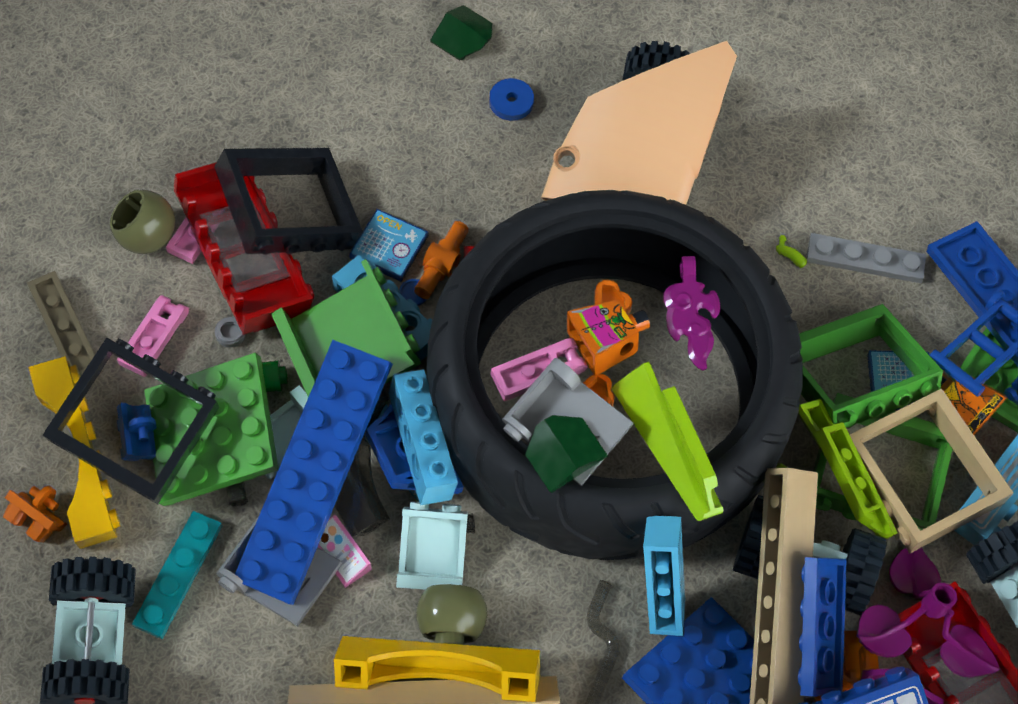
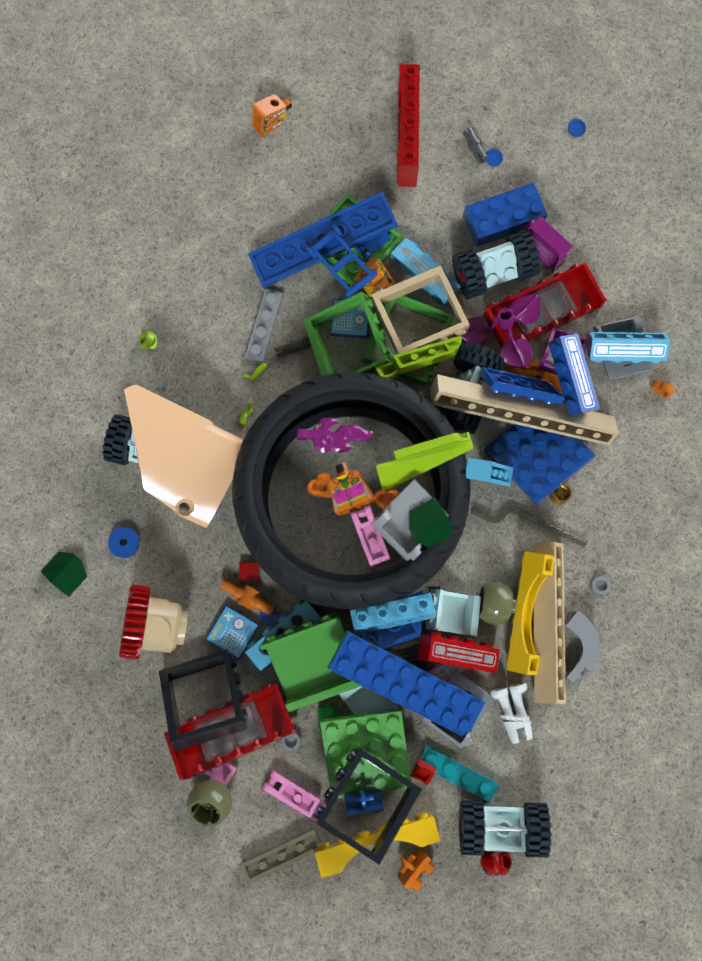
camera: 80 degrees left, 15 degrees up
none -> piece [119,584,188,660]
none -> lime tile [138,330,158,351]
none -> clear smoke pin [274,336,312,359]
none -> red tile [410,759,437,785]
none -> red brick [418,632,500,673]
none -> red head [480,851,512,877]
none -> white piece [490,682,532,744]

